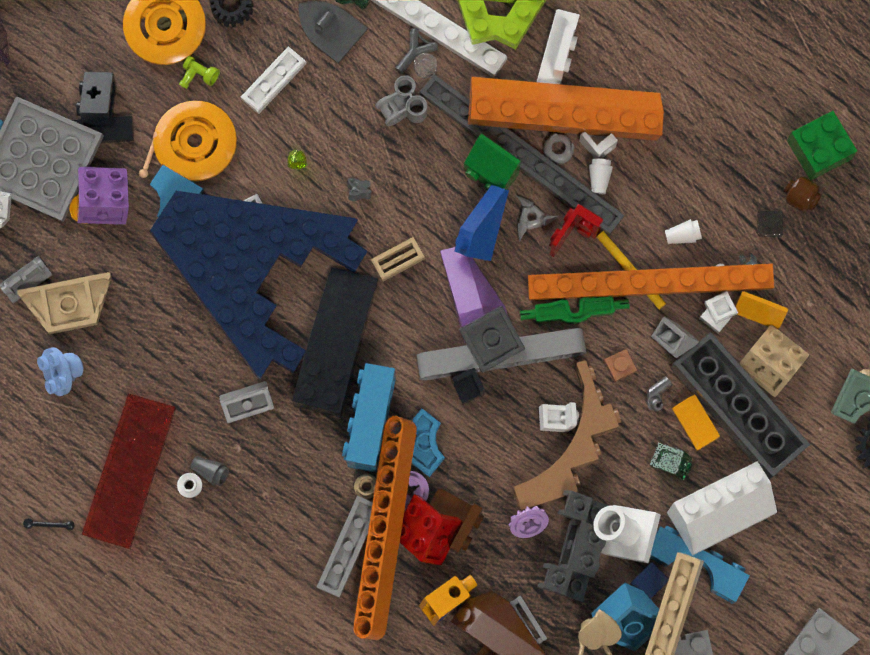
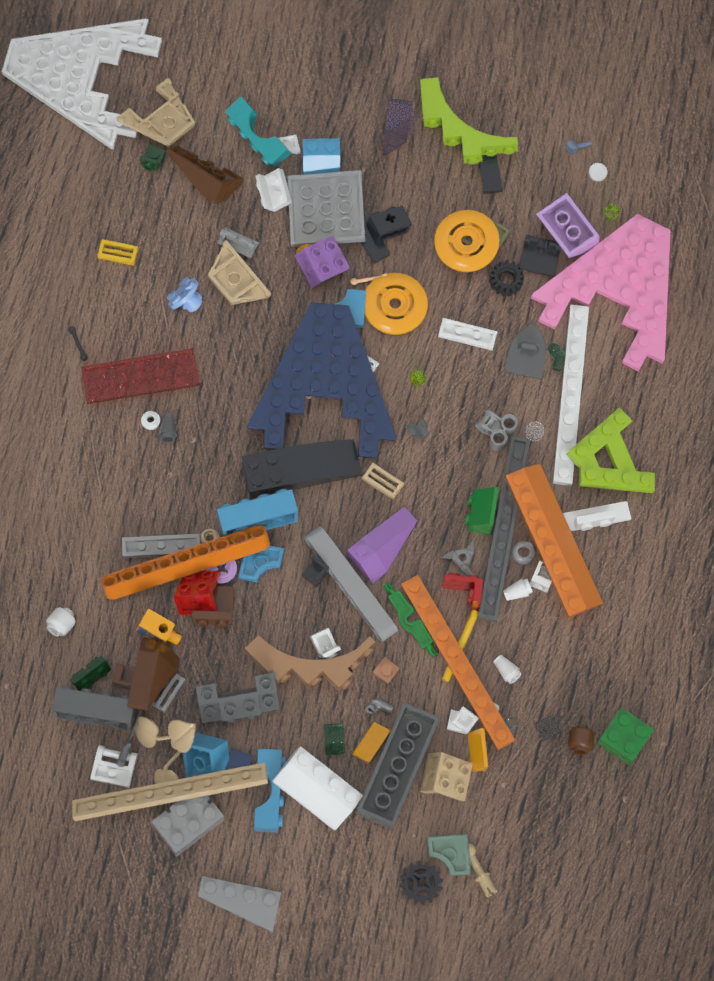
camera: 55 degrees right, 5 degrees down
lime piece [179,56,220,89] -> none
light grey slope [219,381,274,423] -> none
dark grey piece [395,28,438,74] -> none
blue slope [454,185,509,261] -> none
dark grey tile [458,306,525,373] -> none
lavender gear [509,506,549,538] -> none
white plant [594,505,661,563] -> none
light grey slope [651,317,699,358] -> none

